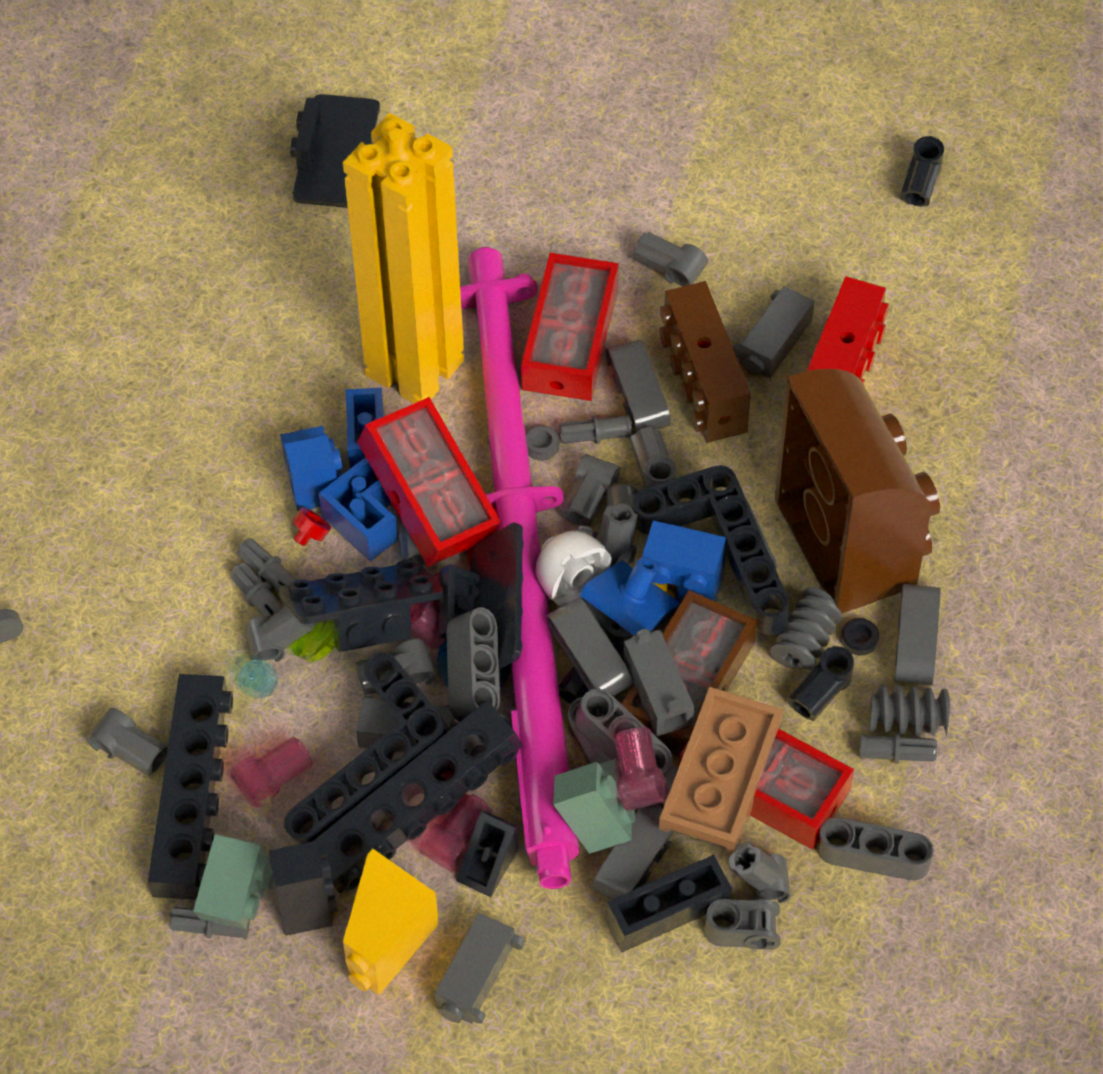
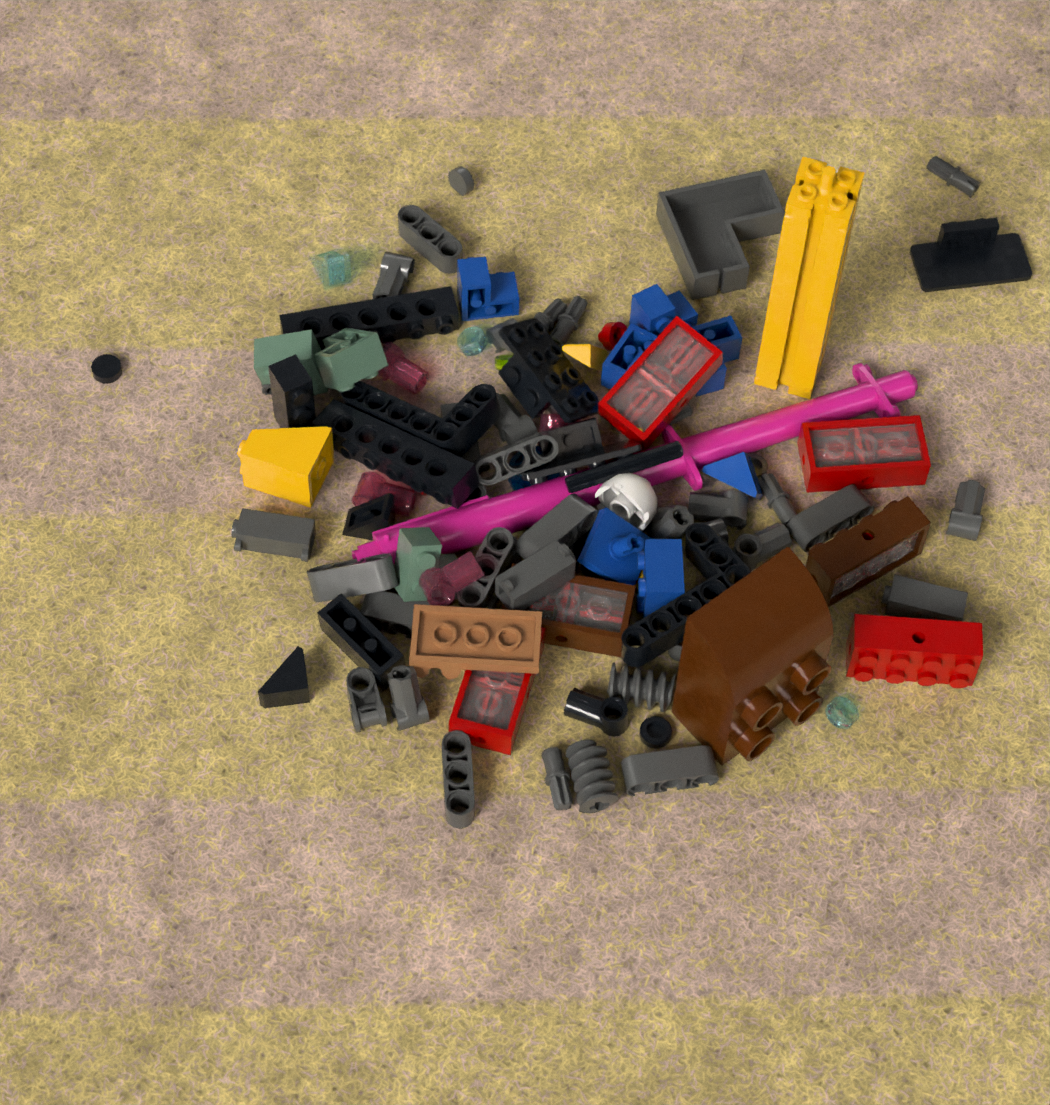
camera: 70 degrees right, 0 degrees up
none -> black slope [258,646,310,708]
none -> dark grey beam [307,553,399,602]
none -> clear light blue slope [310,249,352,290]
none -> sand green brick [314,328,388,392]
none -> dark grey beam [398,205,462,274]
none -> blue brick [457,257,520,321]
none -> yellow slope [562,344,609,371]
none -> black axle [565,441,684,493]
none -> dark grey piece [656,169,784,300]
none -> blue slope [701,452,763,500]
none -> dark grey axle [926,156,981,198]

